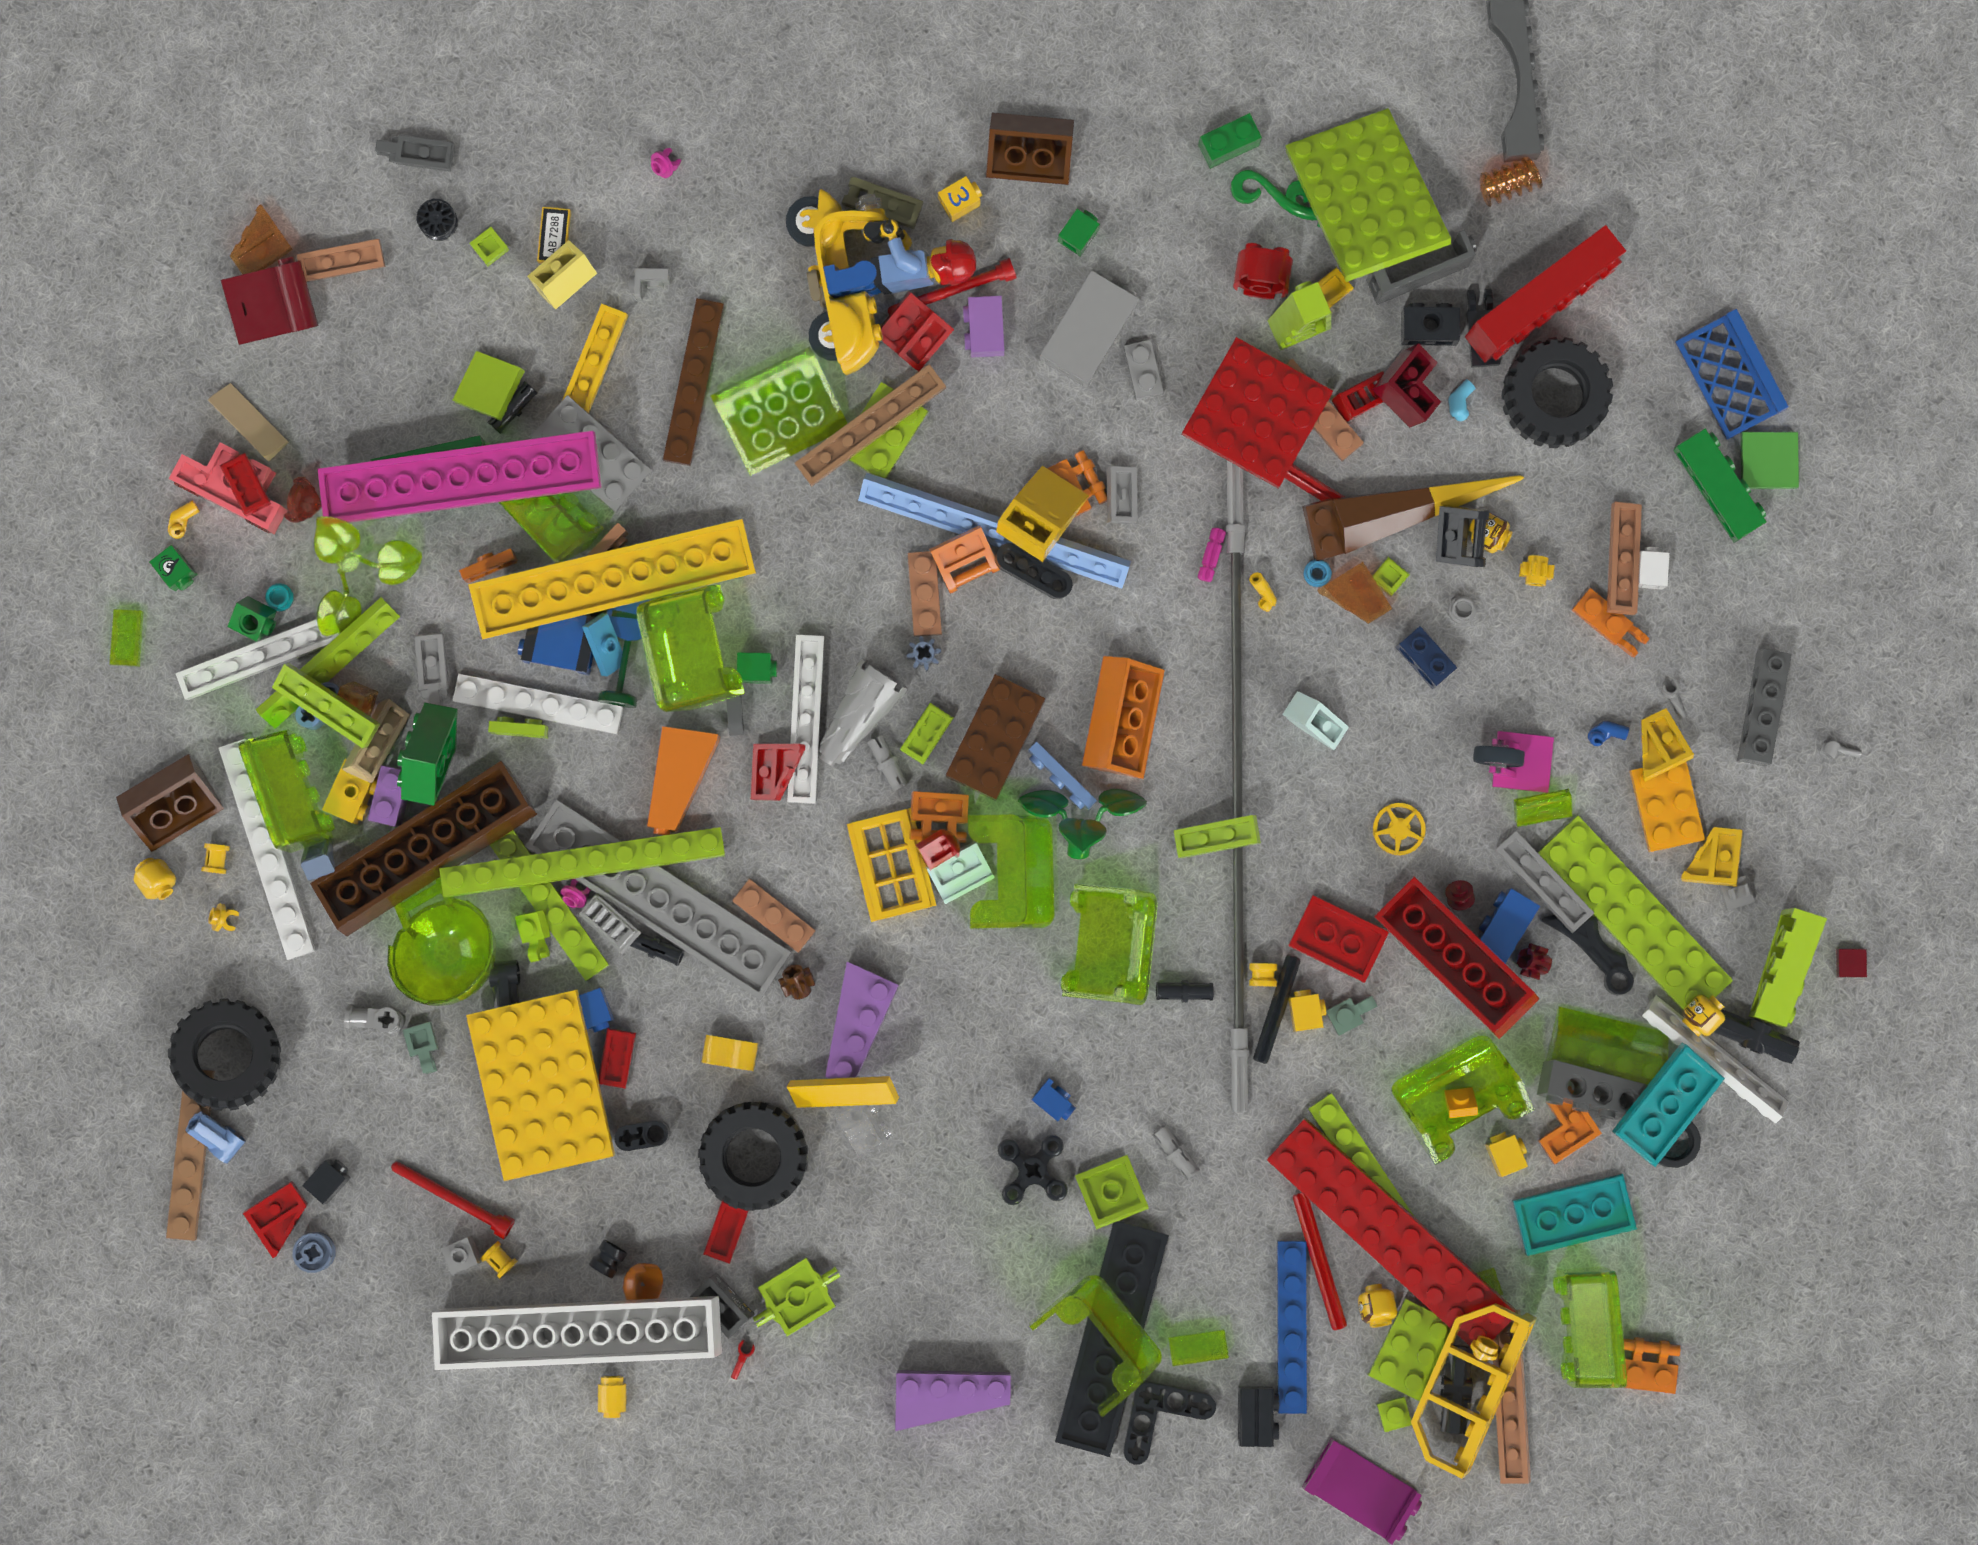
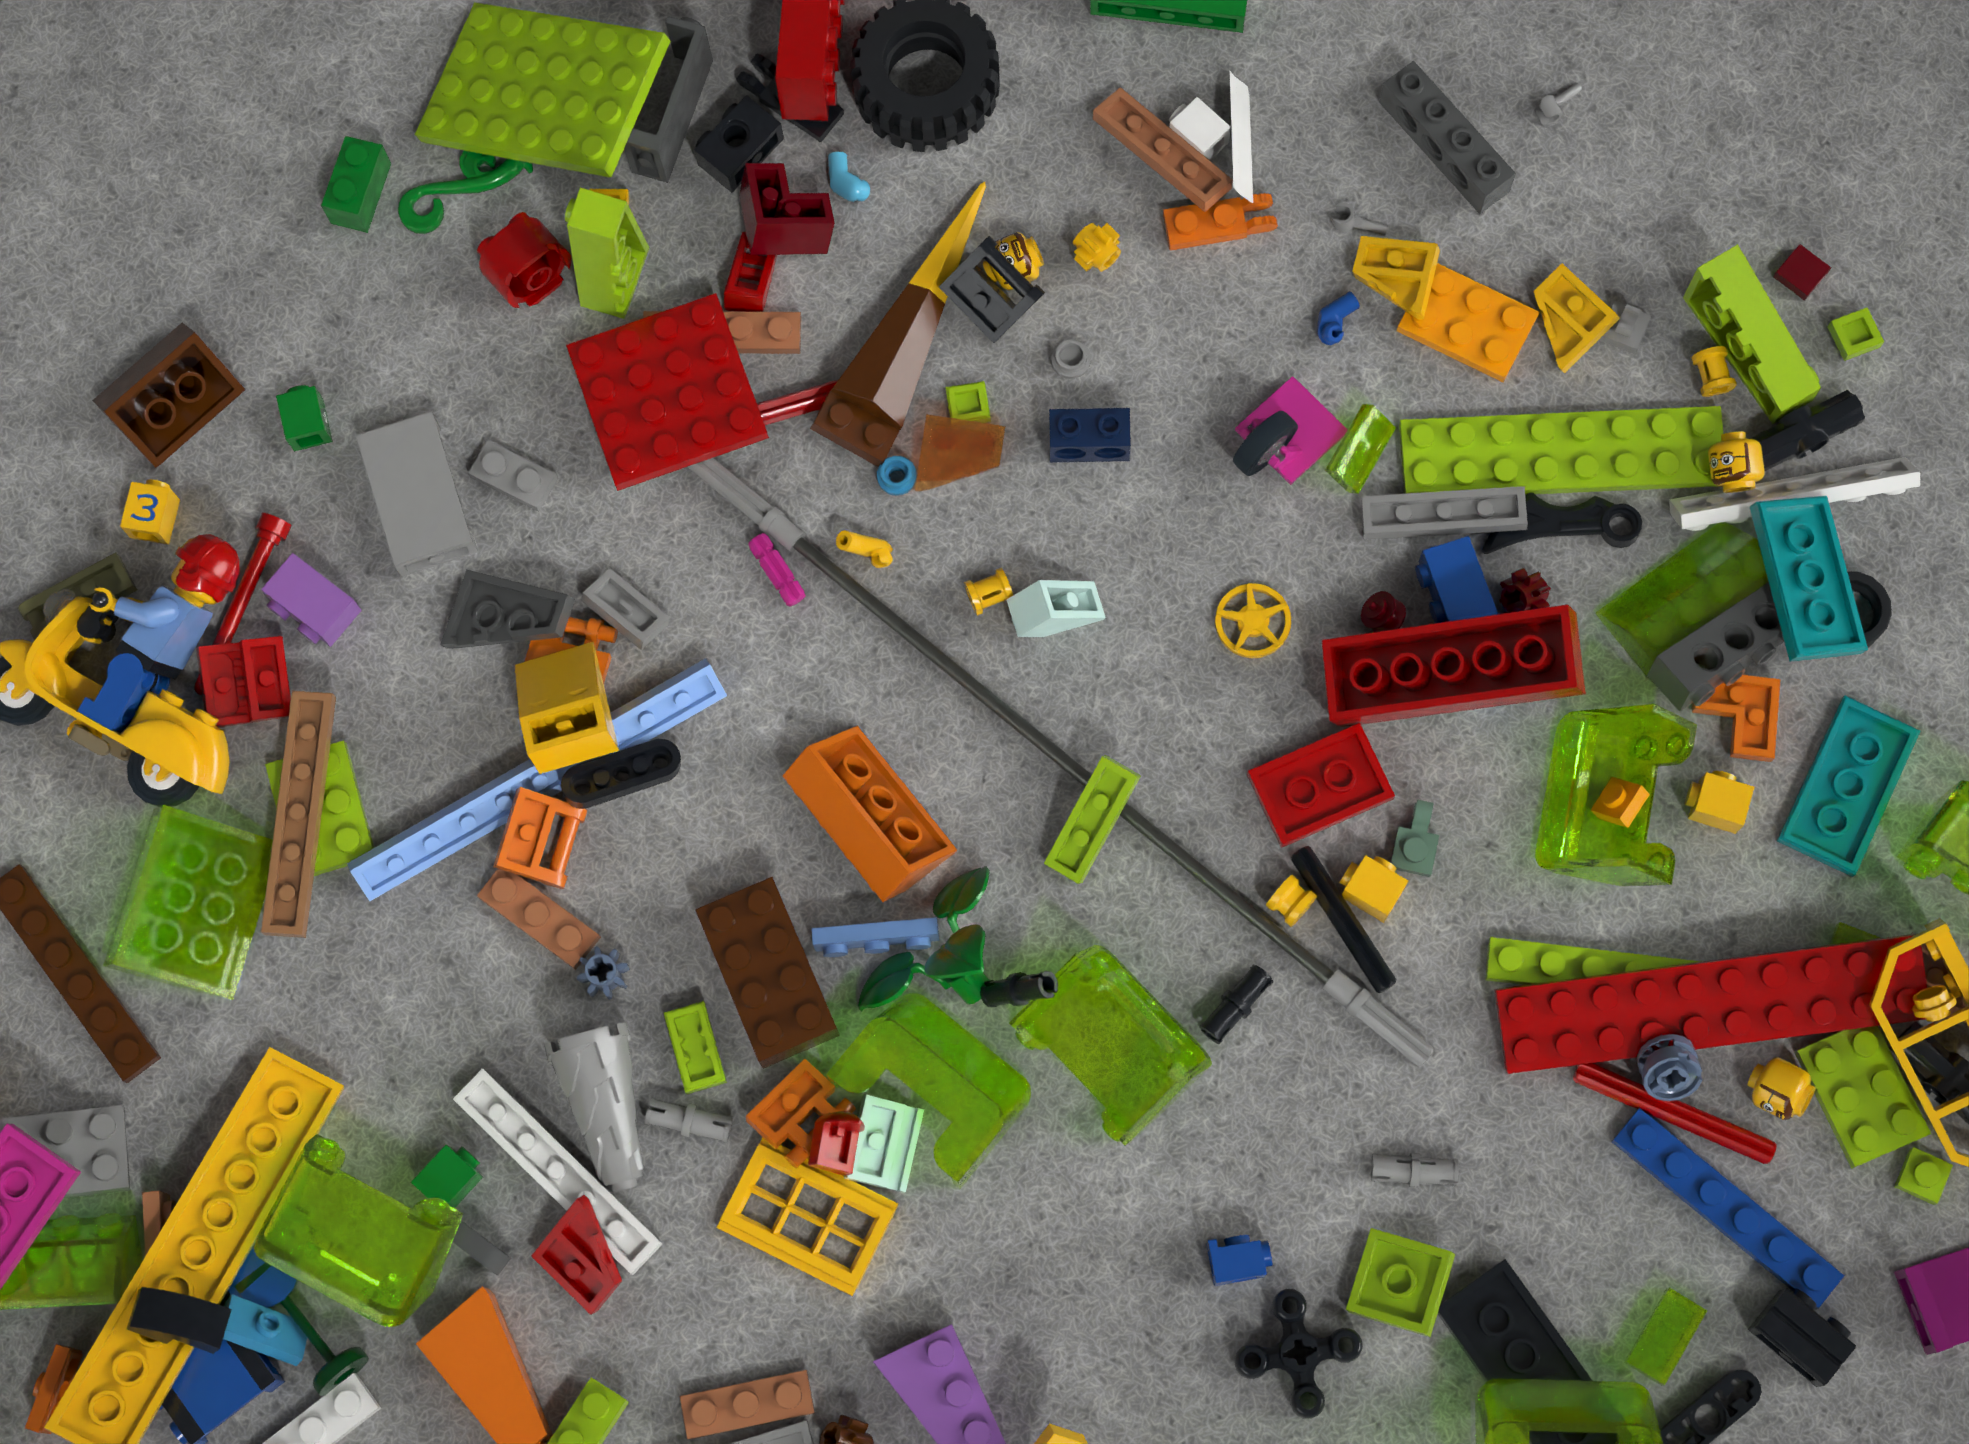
camera: 45 degrees left, 10 degrees down
none -> black slope [127,1287,232,1354]
none -> dark grey wing [440,569,575,649]
none -> yellow bush [964,567,1013,616]
none -> black pin [980,971,1058,1008]
none -> white sticker [1229,71,1253,203]
none -> sand blue wheel [1637,1034,1703,1101]
none -> yellow bush [1691,346,1737,397]
none -> lime plate [1827,307,1884,361]

